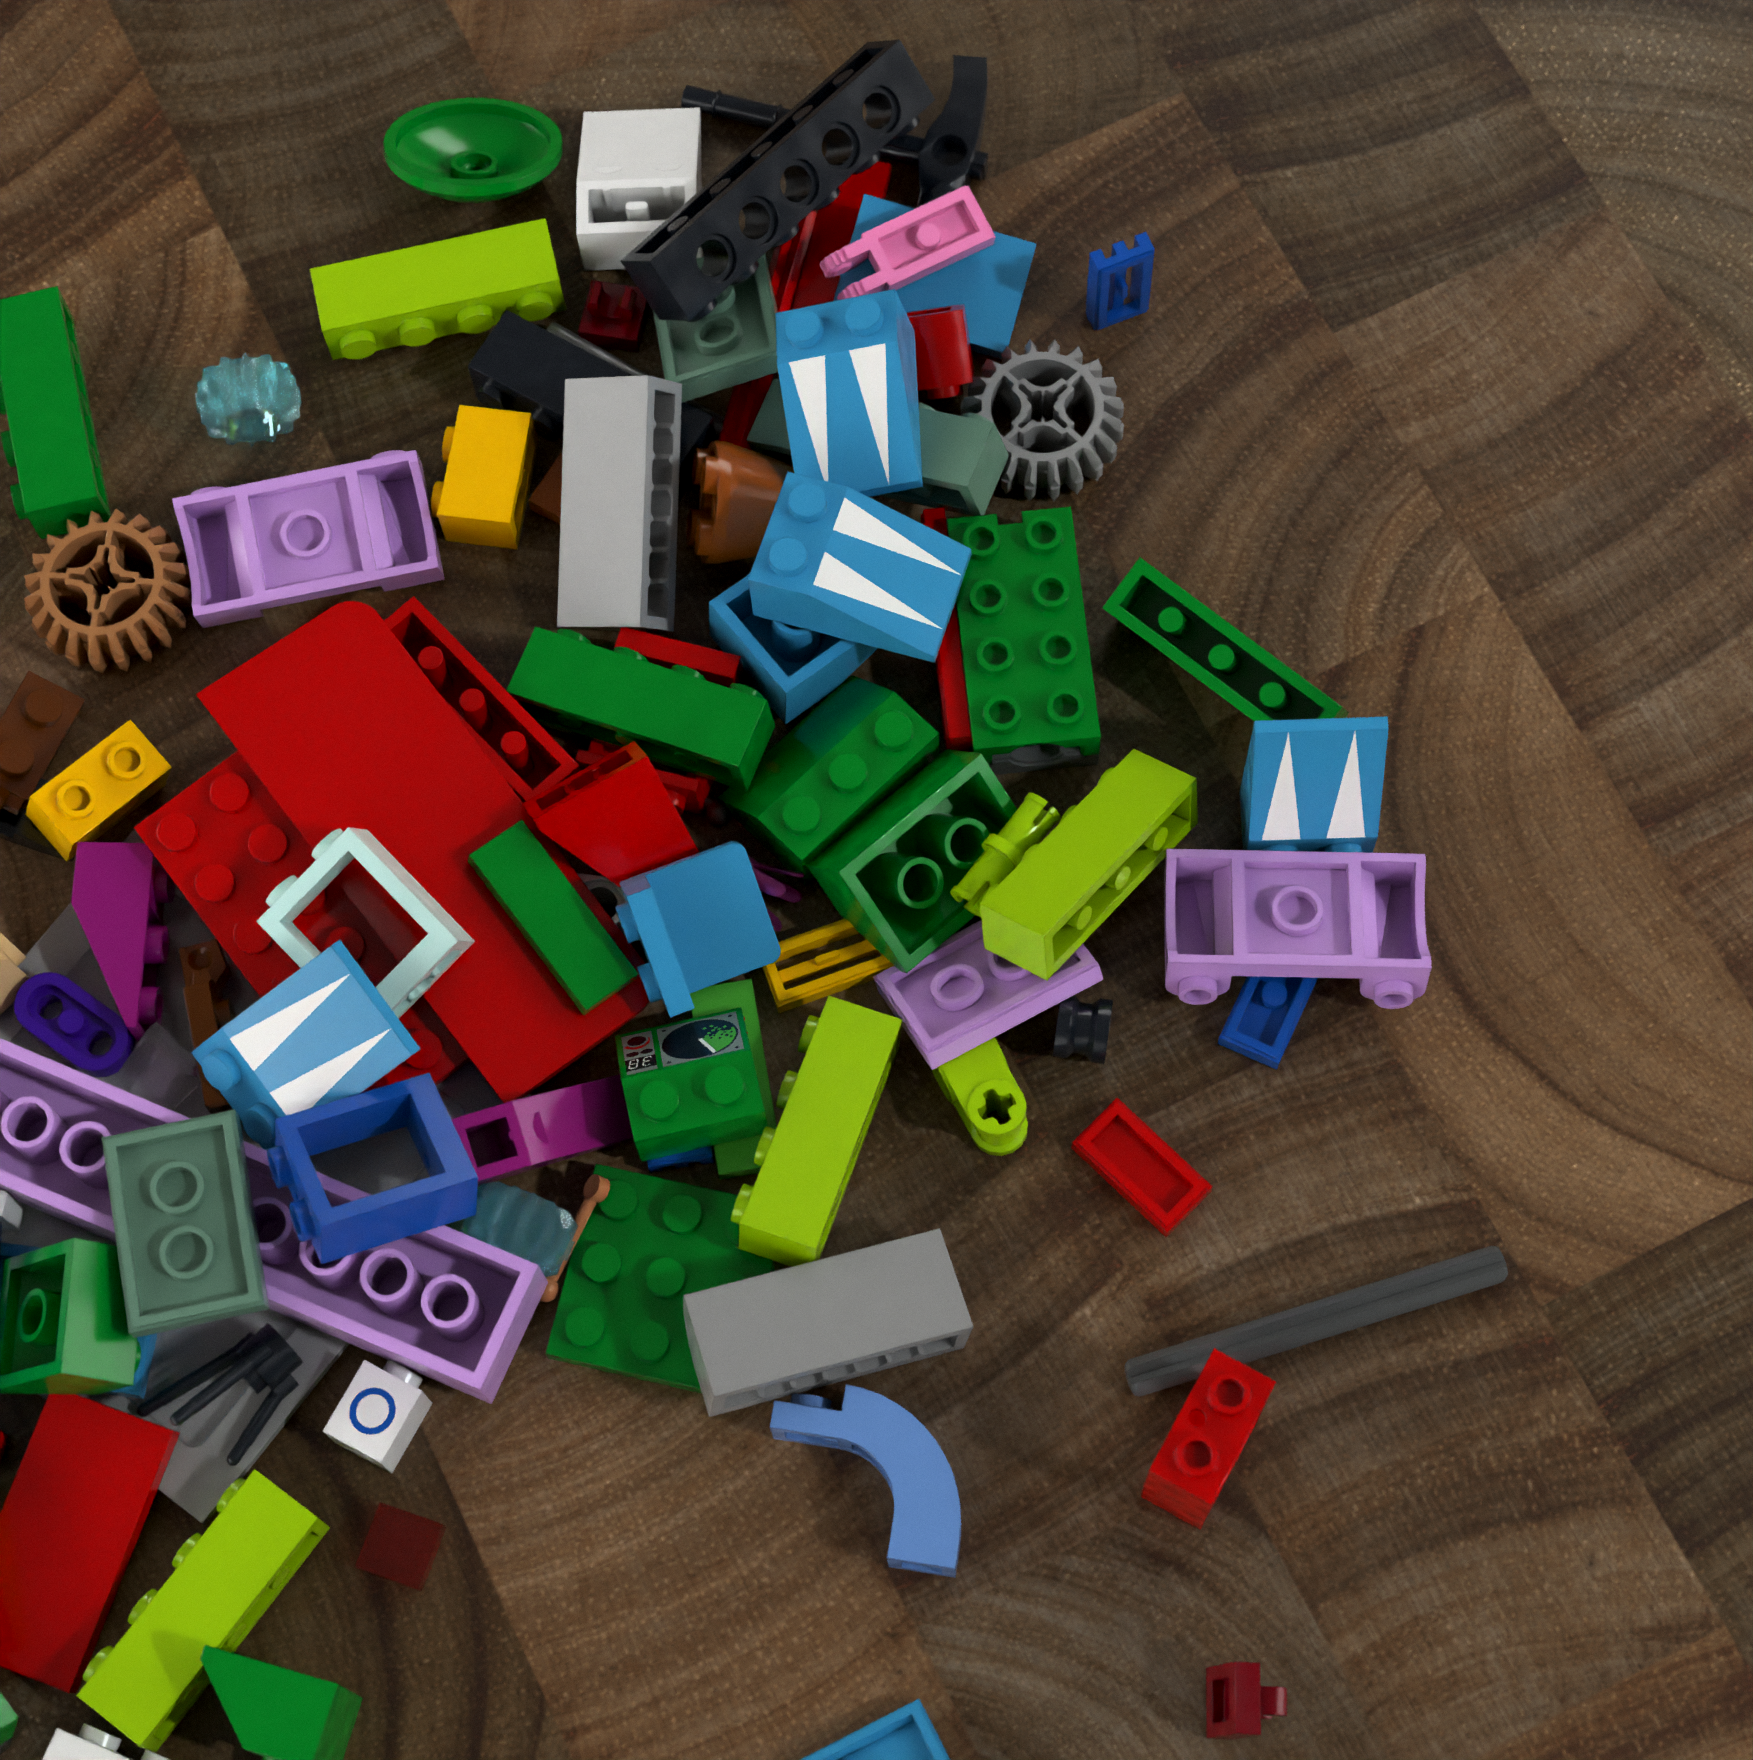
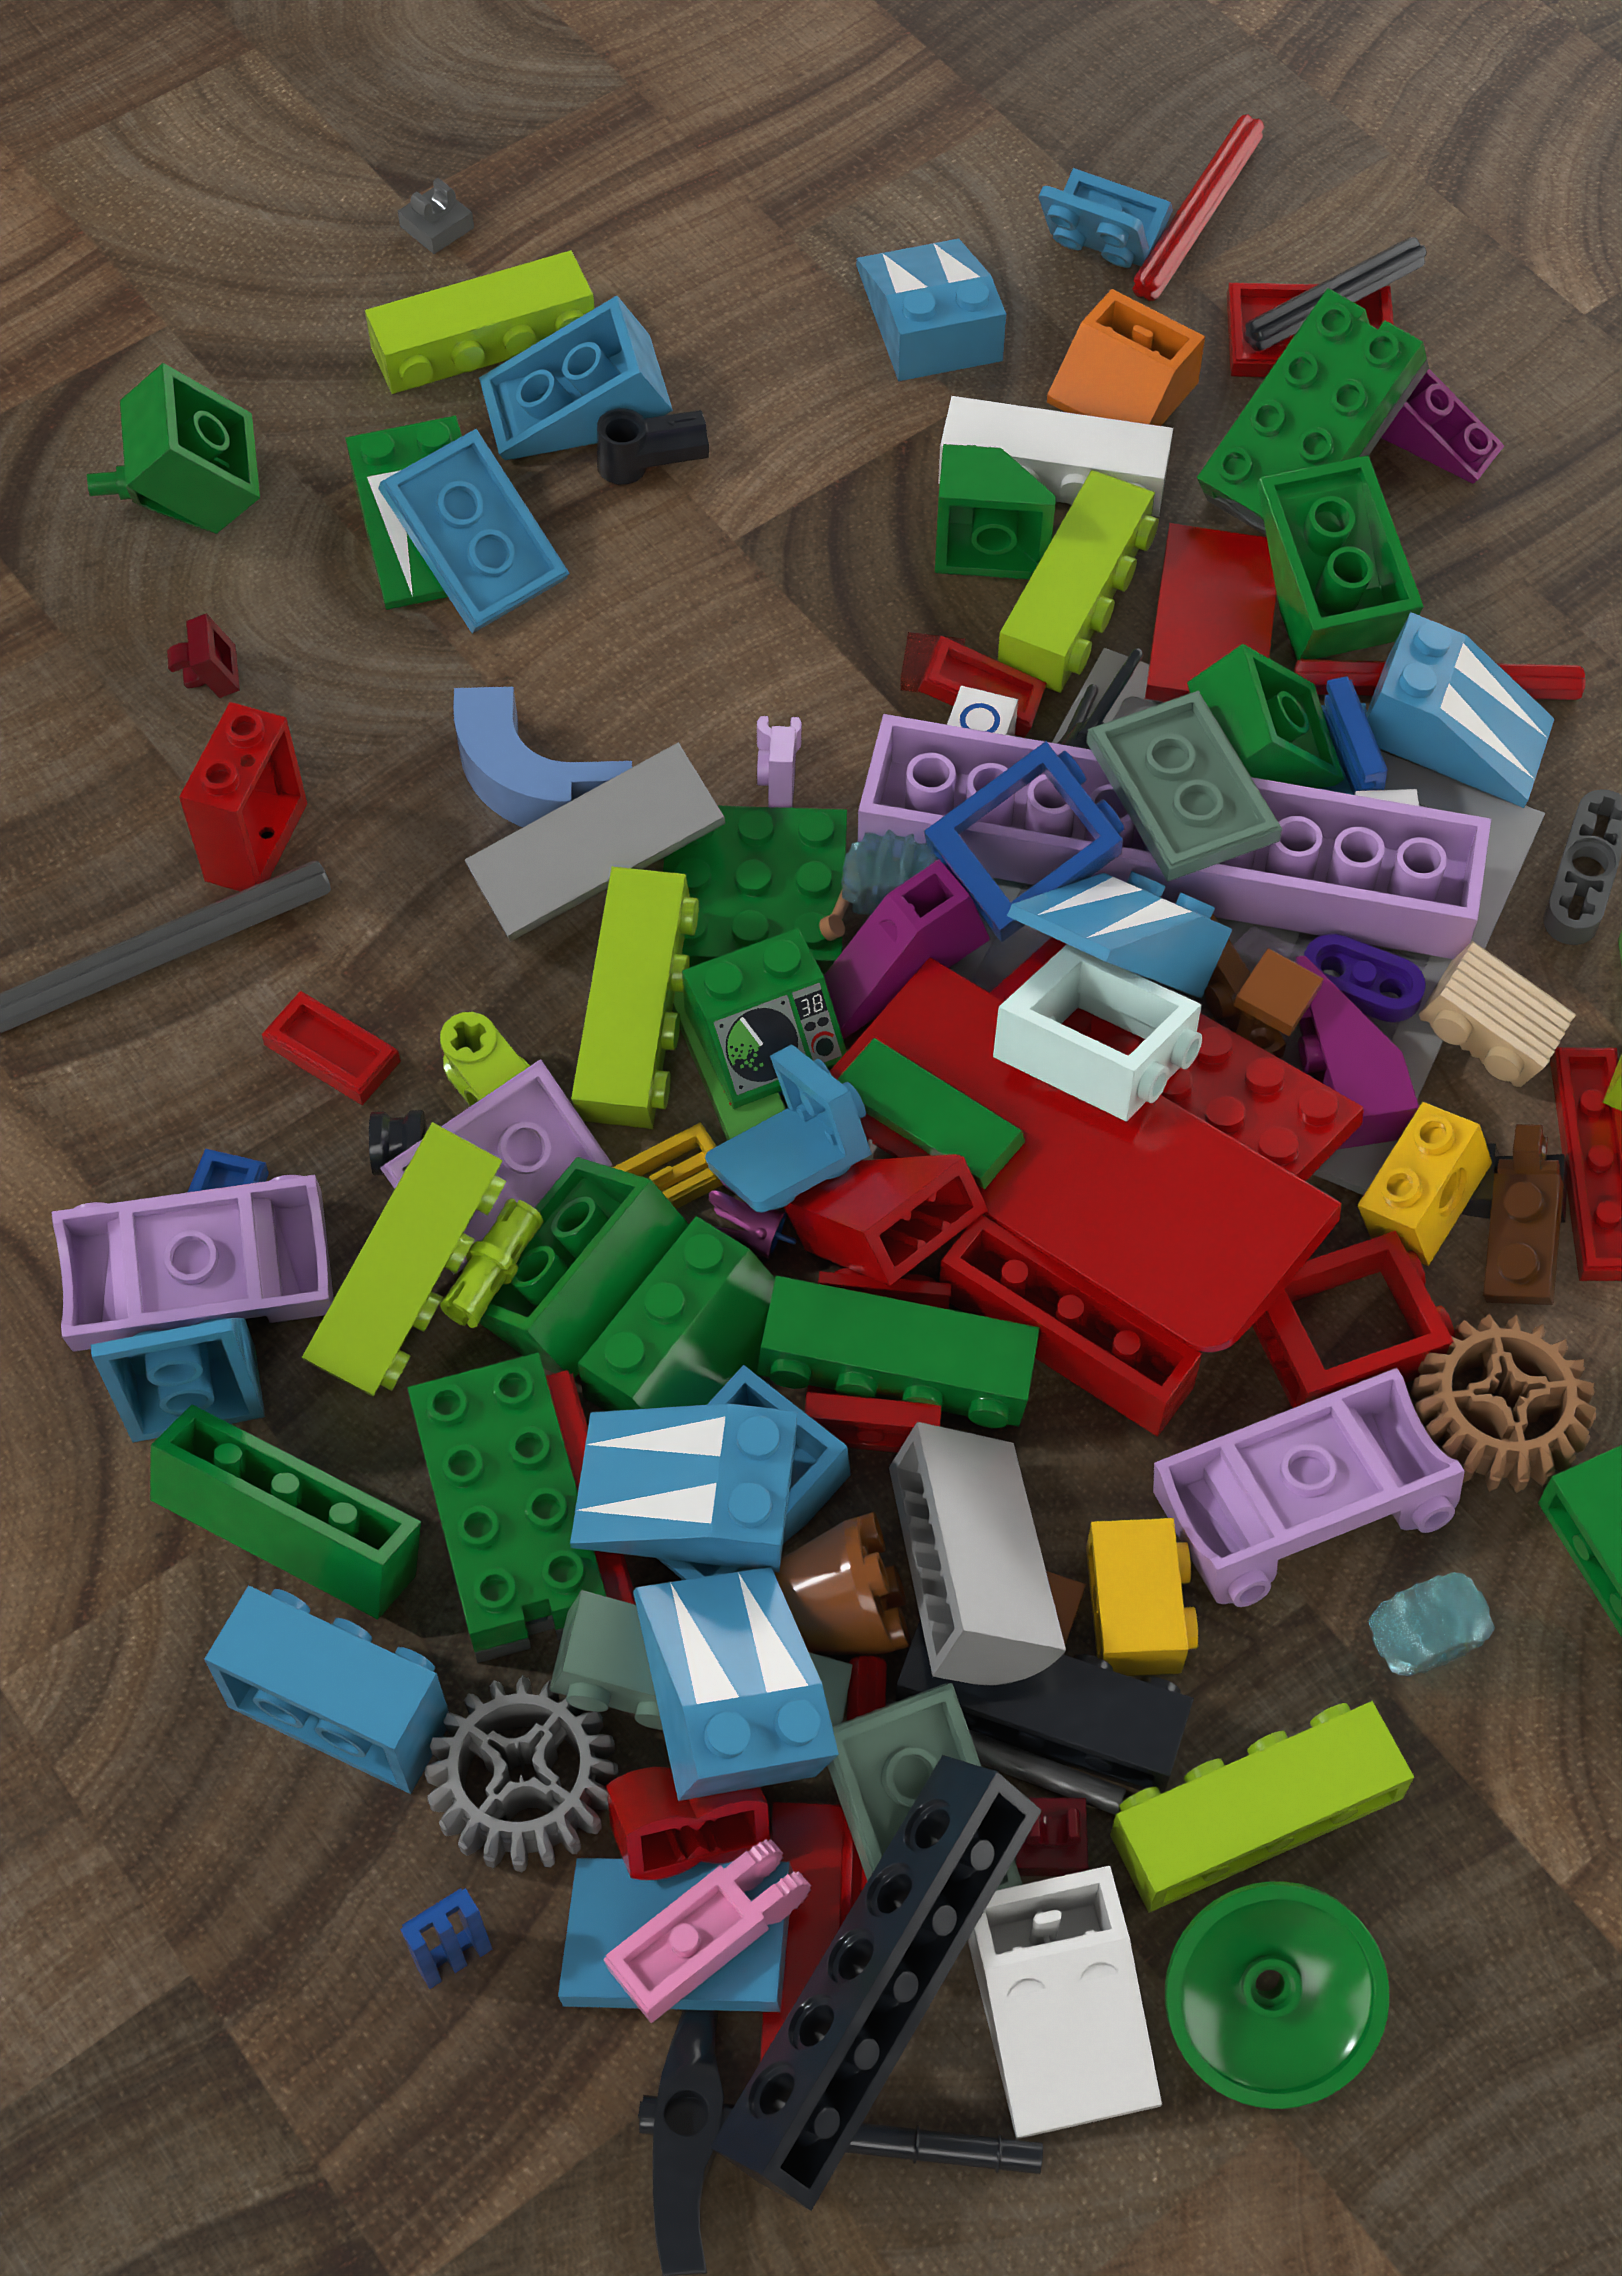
camera: 165 degrees right, 10 degrees down
none -> dark azure brick [204,1585,449,1794]
none -> lavender plate [757,716,802,808]
none -> red tile [918,635,1047,738]
none -> dark orange tile [1234,948,1324,1037]
none -> red window [1252,1231,1455,1408]

